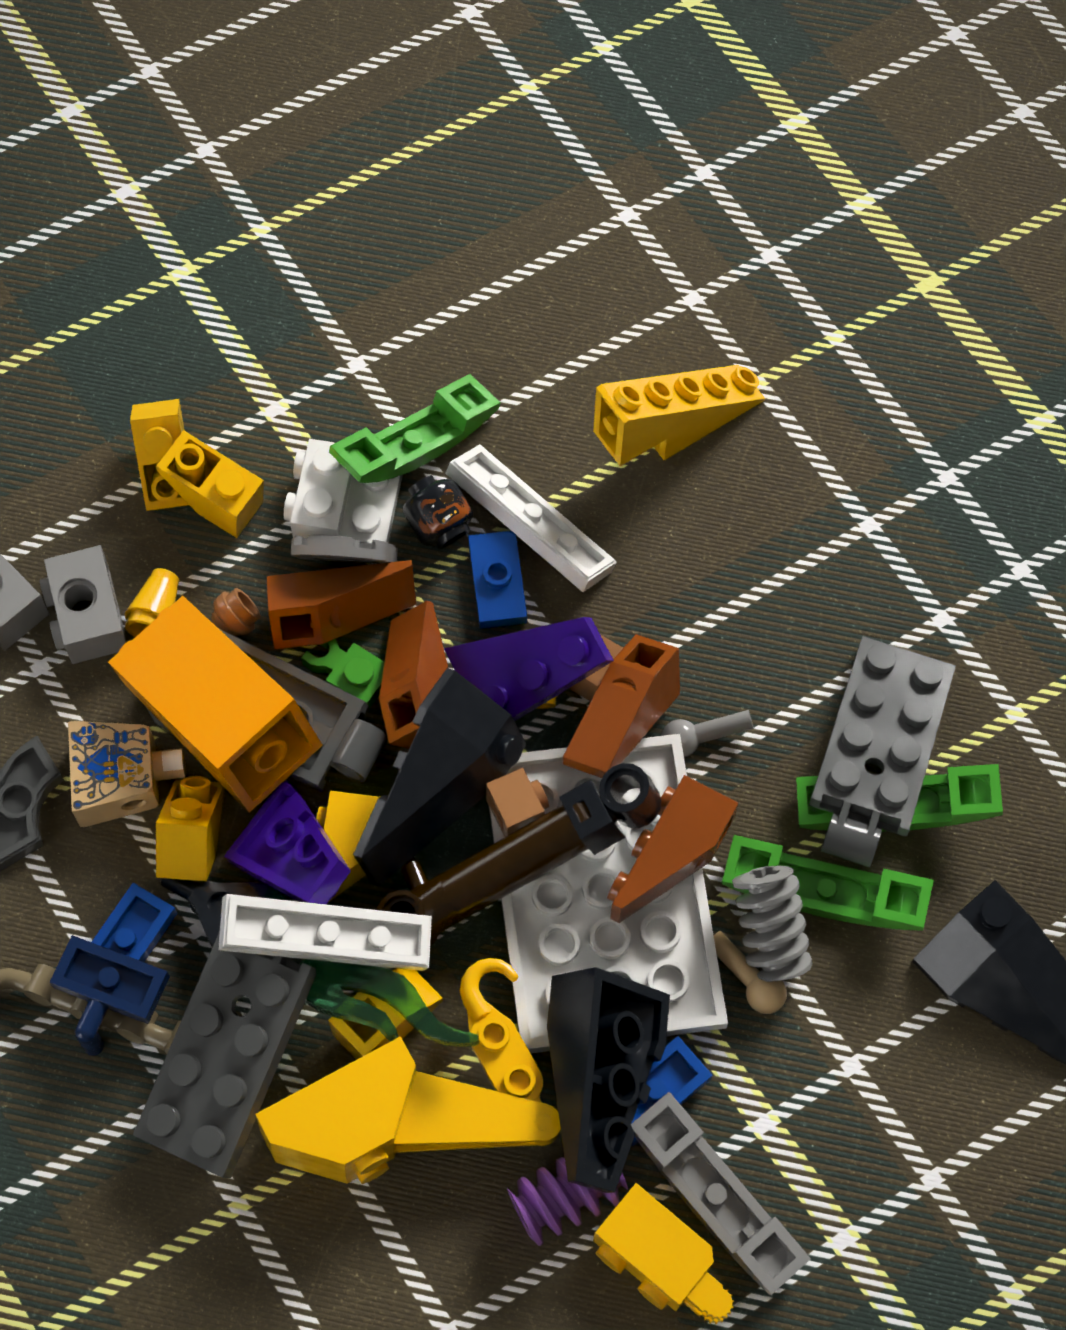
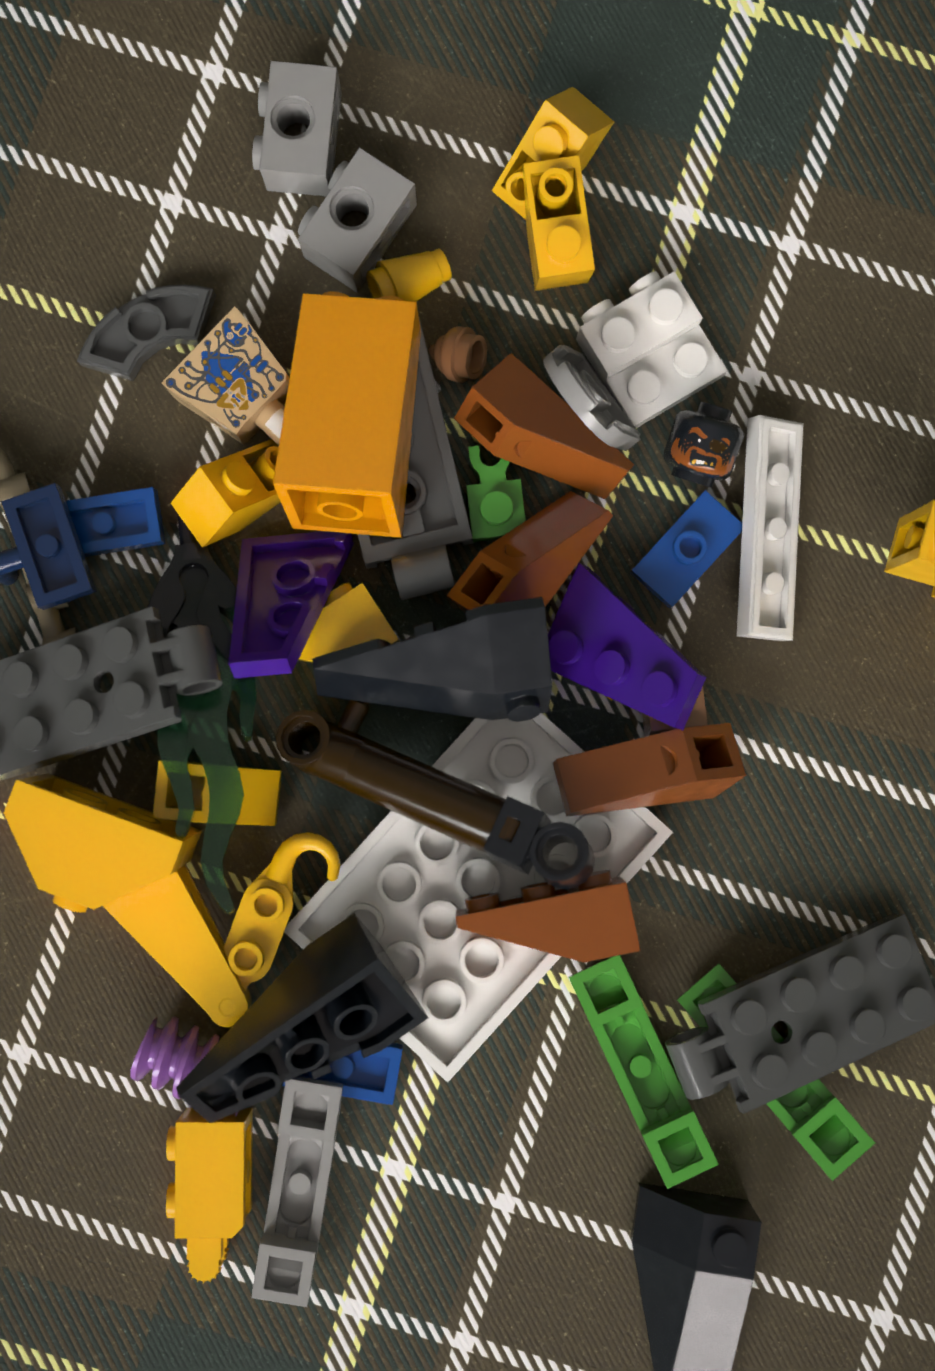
camera: 50 degrees right, 20 degrees up
white tile [218,894,432,971] -> none
bright green slope [329,374,501,483] -> none
medium nougat plate [486,768,549,837] -> none
light grey bar [661,710,754,758] -> none
tan bar [713,931,787,1014] -> none
light grey piece [732,865,813,982] -> none

